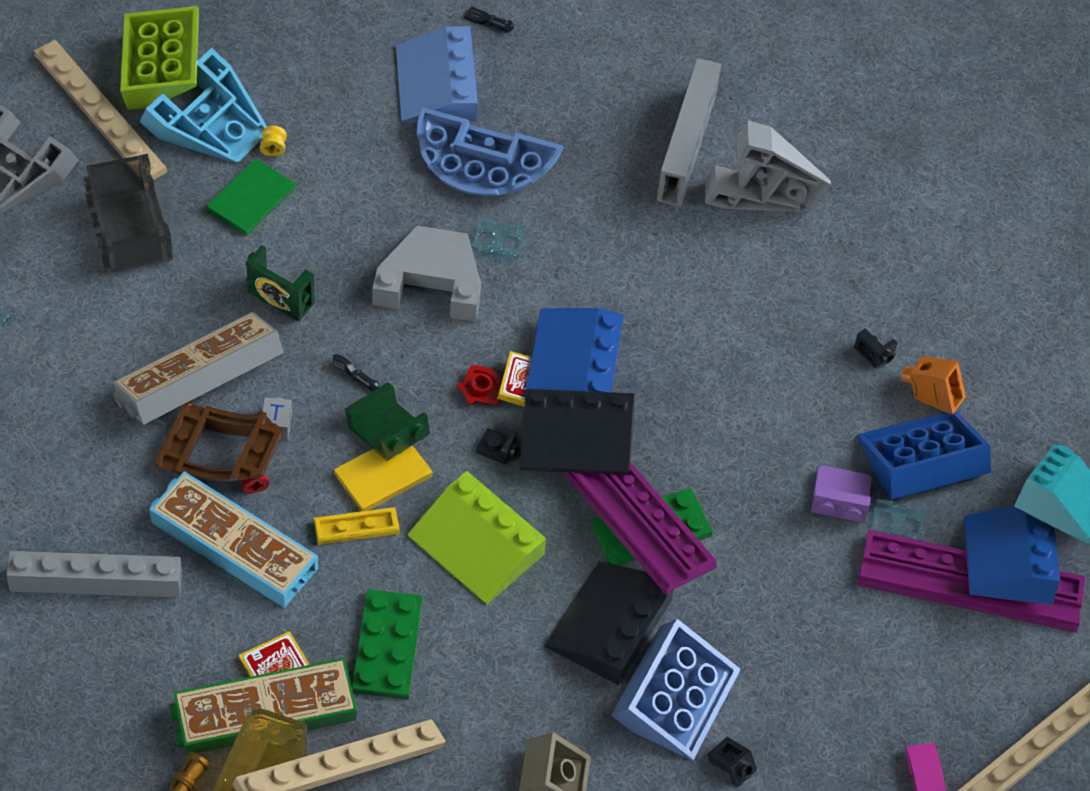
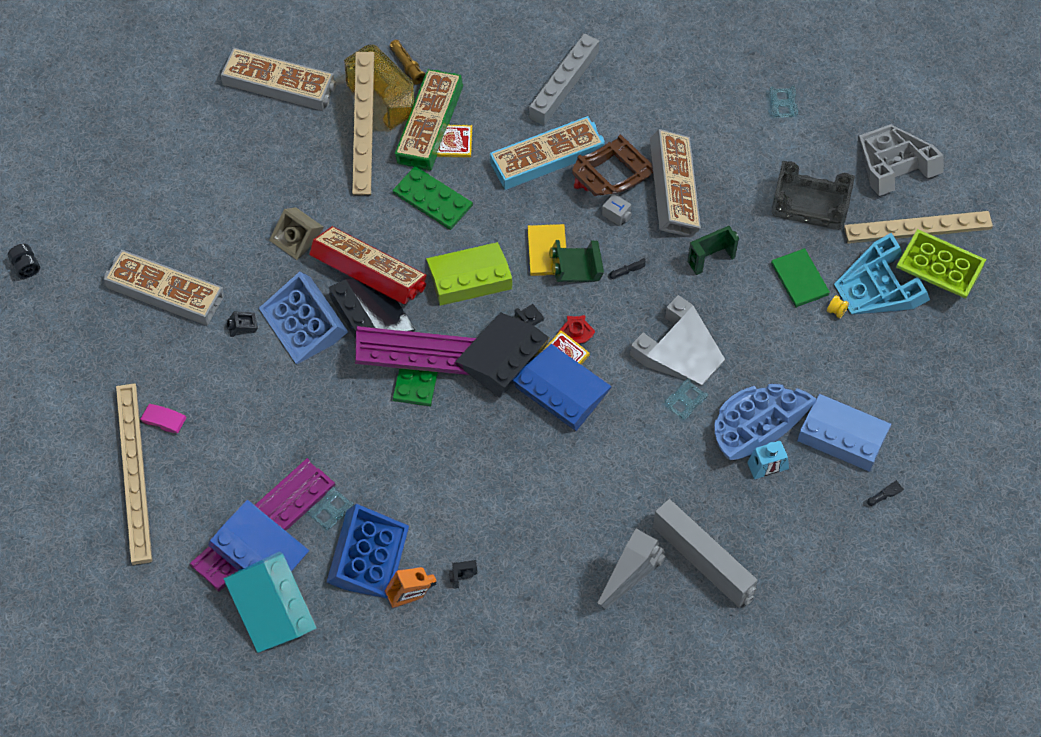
camera: 125 degrees right, 5 degrees up
yellow tile [313,507,400,545] -> none
medium lavender bracket [811,465,872,523] -> none
none -> brick [309,226,427,305]
none -> medium azure torso [747,441,789,480]

